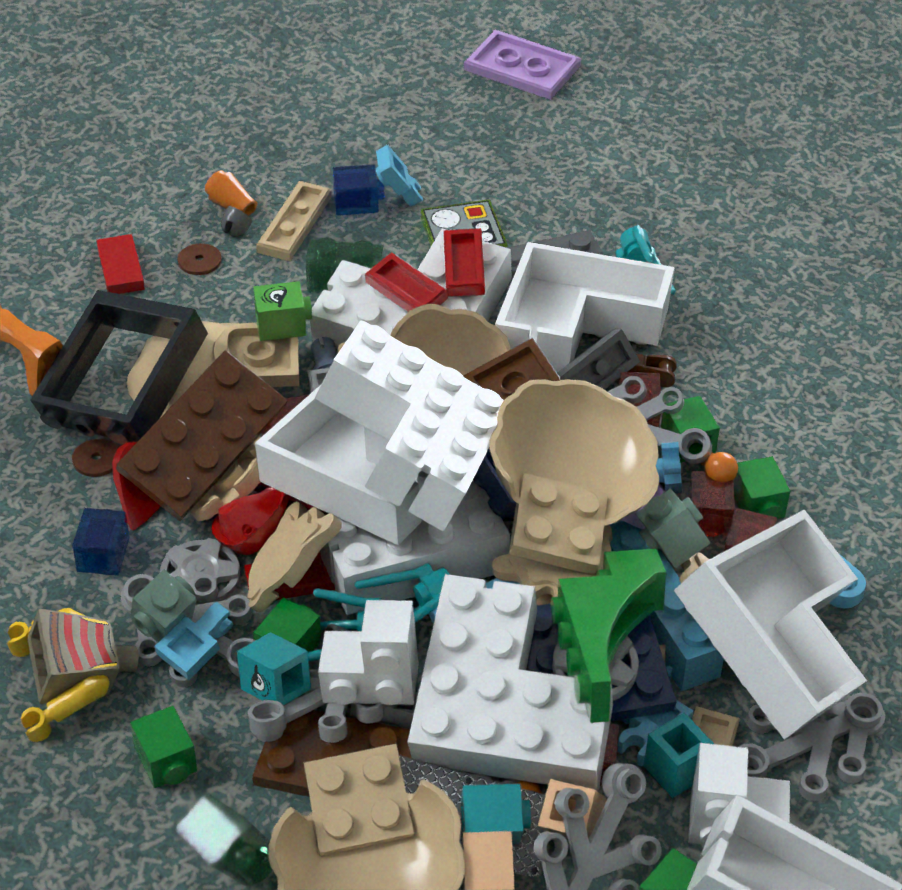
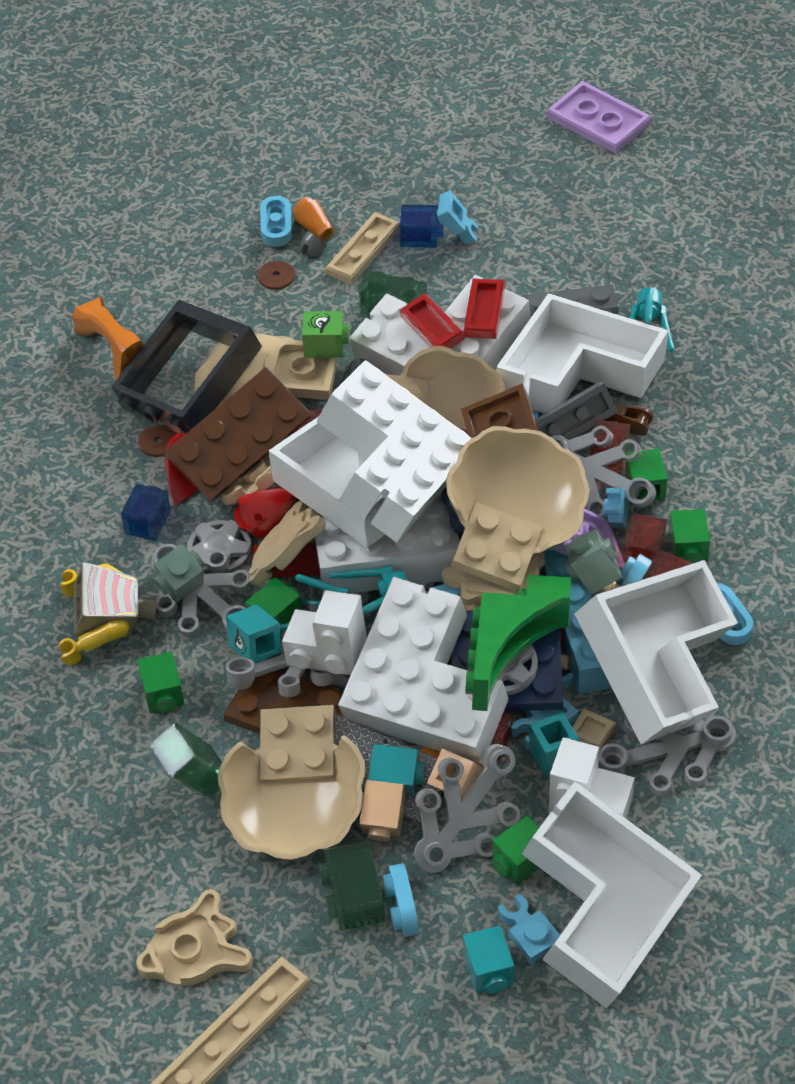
camera: 15 degrees right, 5 degrees up
red tile [96,234,145,294] -> none
medium azure plate [154,602,233,680] -> none
tile [421,199,508,248] -> none
orange bar [701,452,738,485] -> none
none -> medium azure plate [260,196,292,247]
none -> medium azure plate [616,554,652,587]

